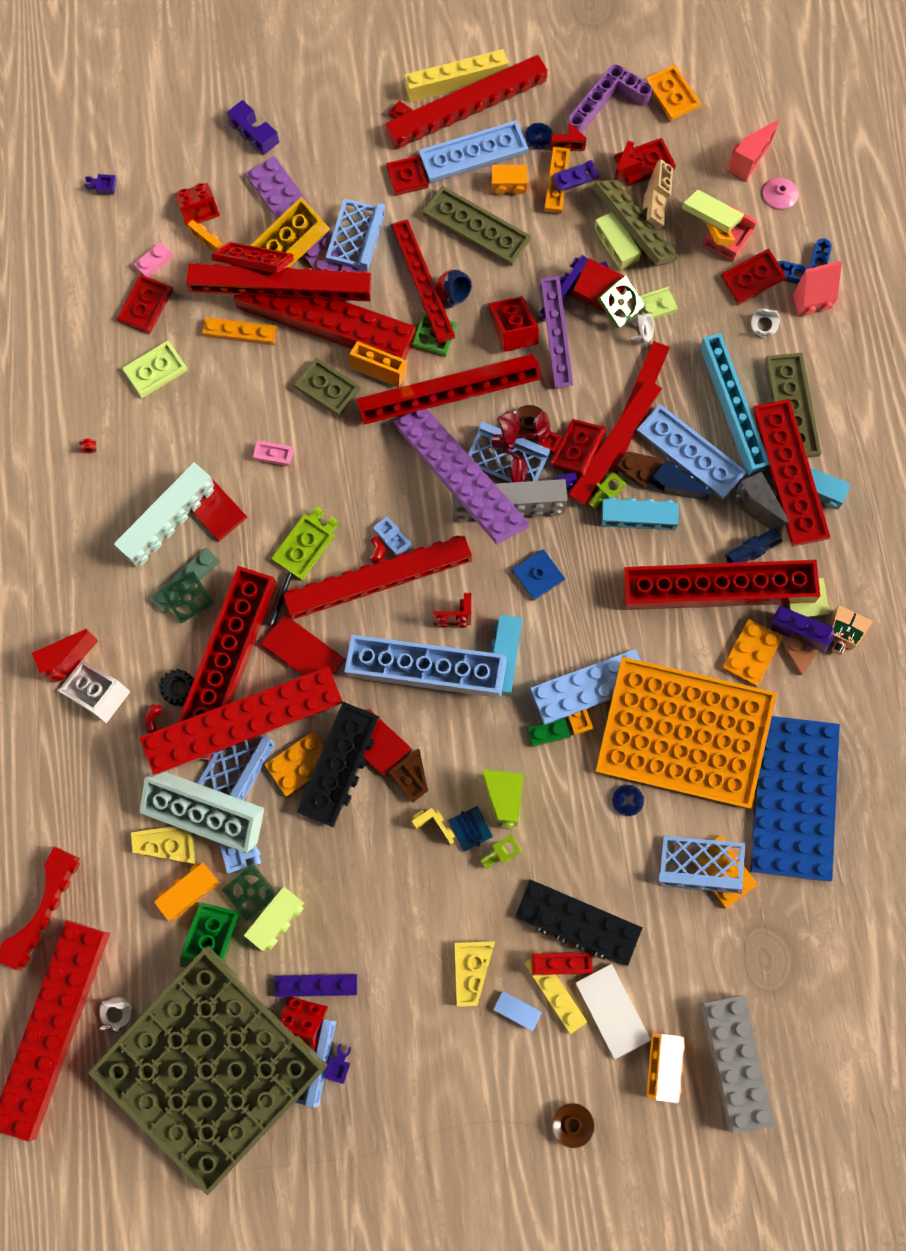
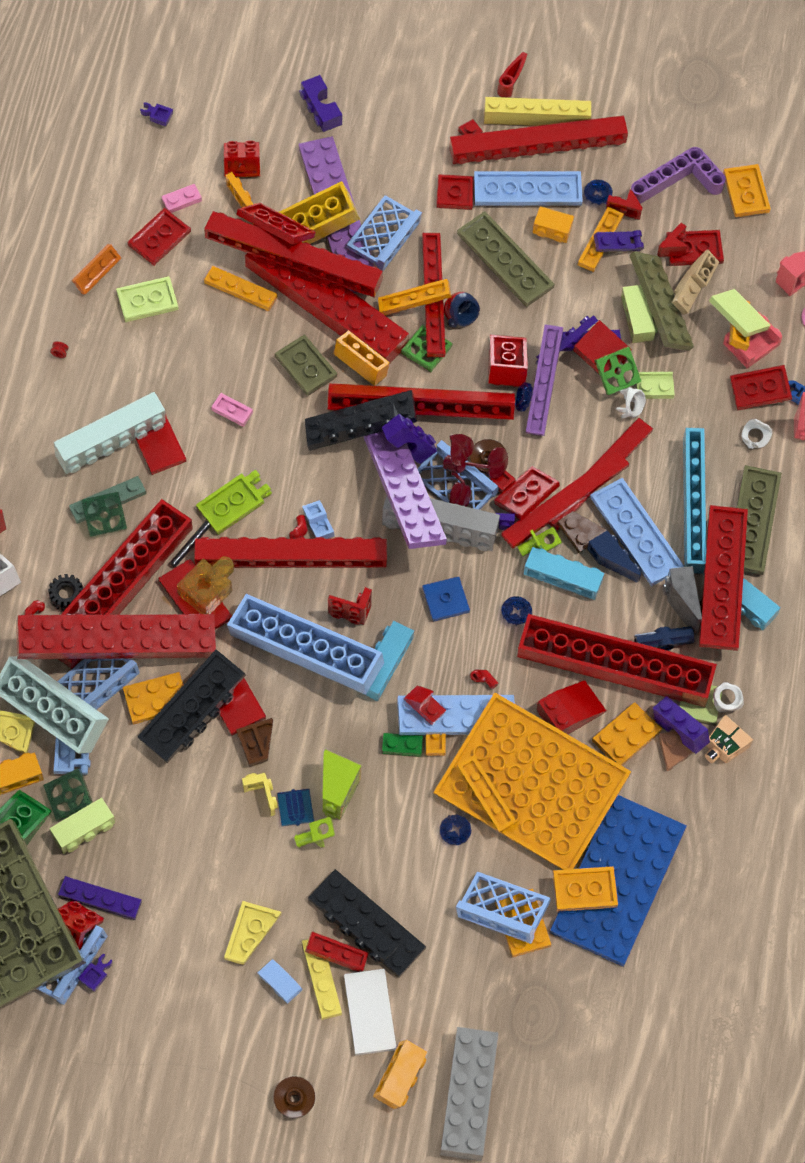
camera: 15 degrees right, 10 degrees down
none -> orange plate [71,244,121,294]
none -> clear yellow brick [177,556,234,614]
none -> black plate [305,390,417,451]
none -> light orange plate [378,279,451,315]
none -> dark purple arch [382,414,437,464]
none -> red slope [404,685,446,725]
none -> light orange plate [457,755,517,833]
none -> red arm [470,669,499,689]
none -> red piece [497,52,528,98]
none -> clear blue gear [501,596,532,626]
none -> clear blue gear [515,382,533,412]
none -> red slope [536,680,607,735]
none -> light orange plate [553,866,618,912]
none -> white piece [713,682,744,712]

